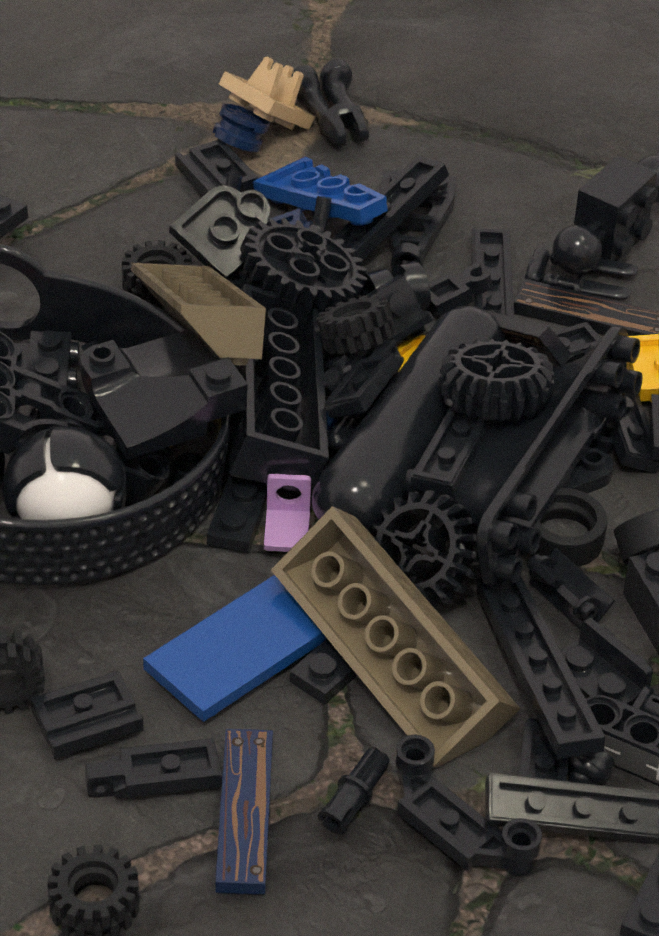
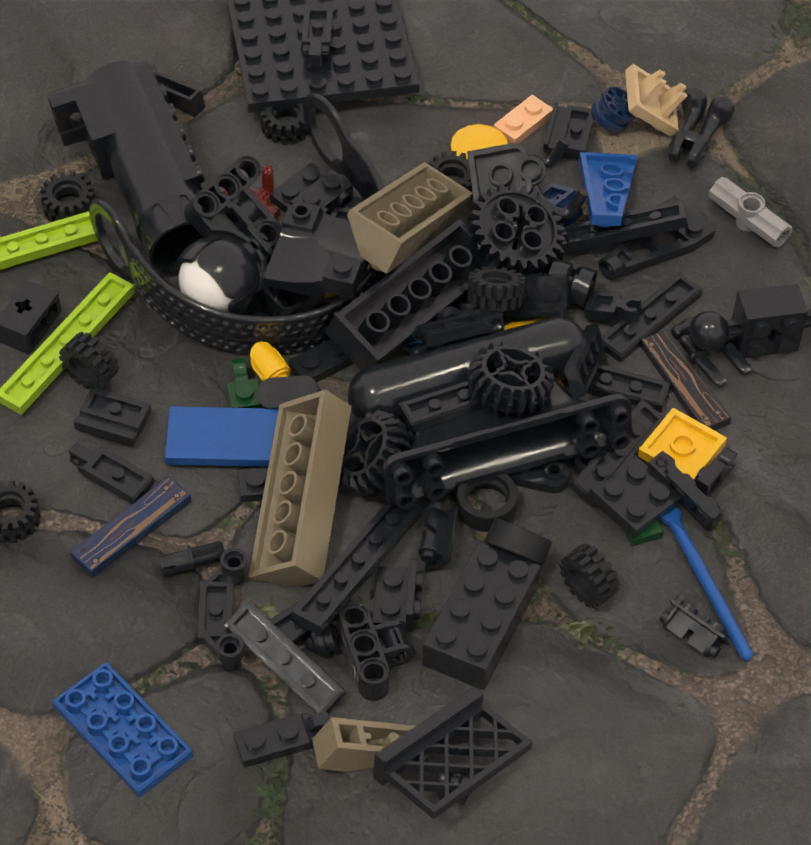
camera: 45 degrees right, 10 degrees up
lavender bracket [264,474,311,552] -> none
none -> dark green plate [226,358,263,409]
none -> yellow arm [250,341,291,382]
none -> black tile [257,375,321,409]
none -> yellow dish [450,124,508,159]
none -> light nougat plate [494,95,553,144]
none -> light grey piece [708,177,793,248]

